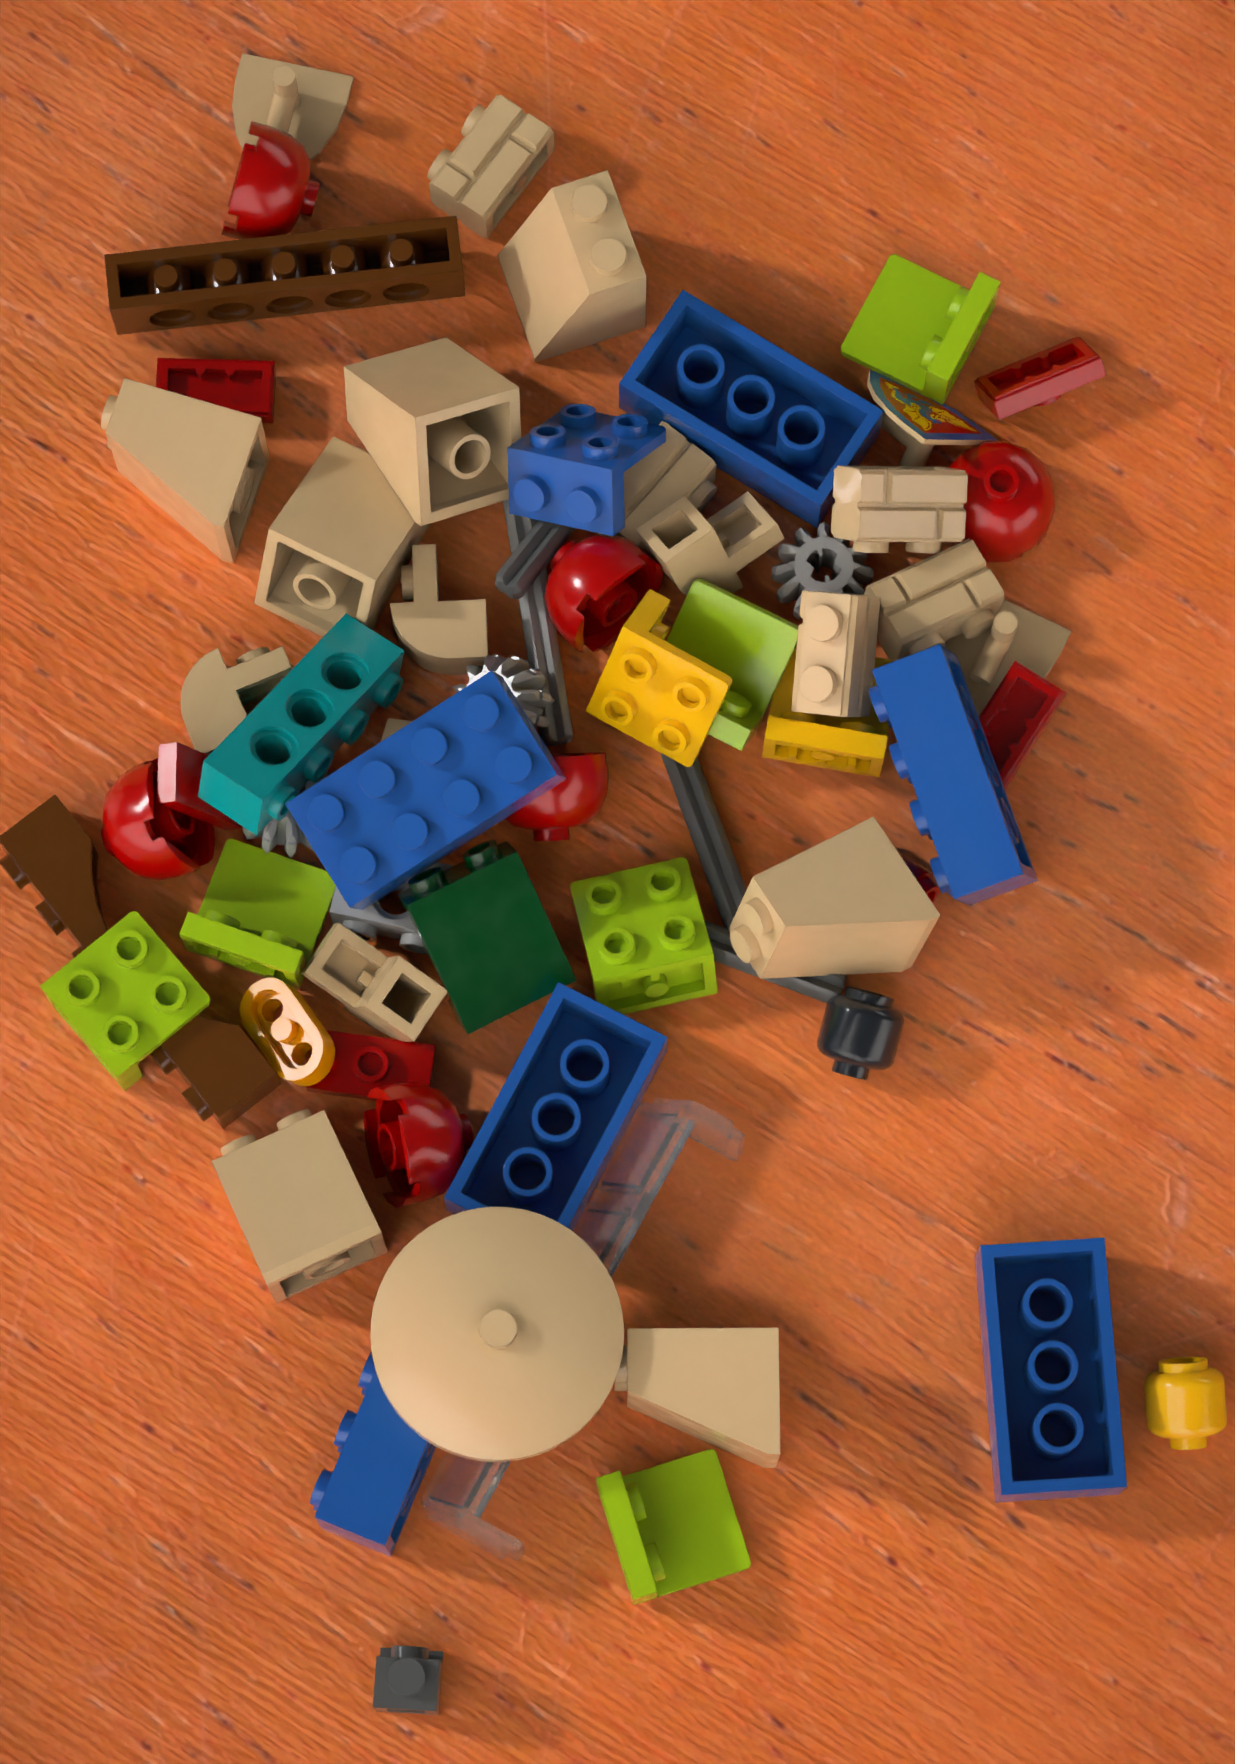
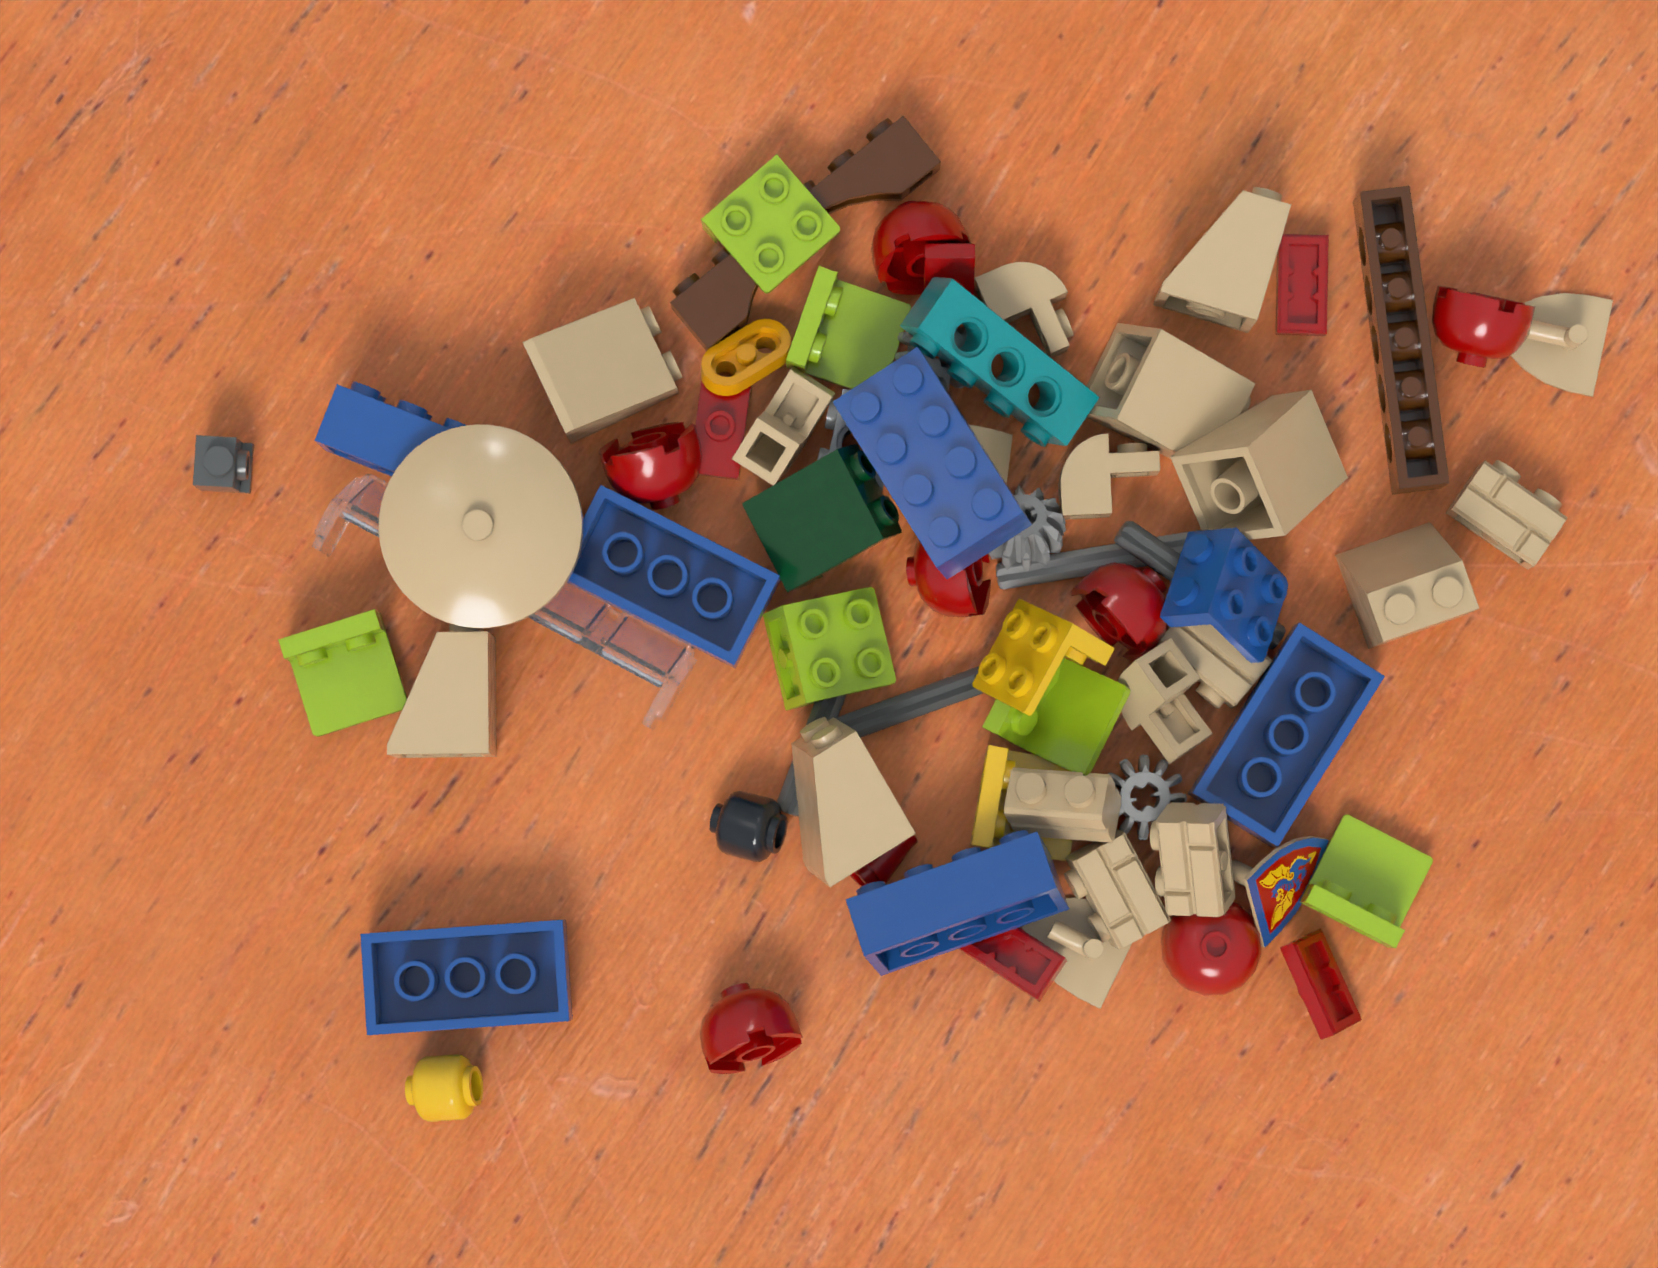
camera: 90 degrees right, 10 degrees up
none -> red cylinder [700,983,803,1074]

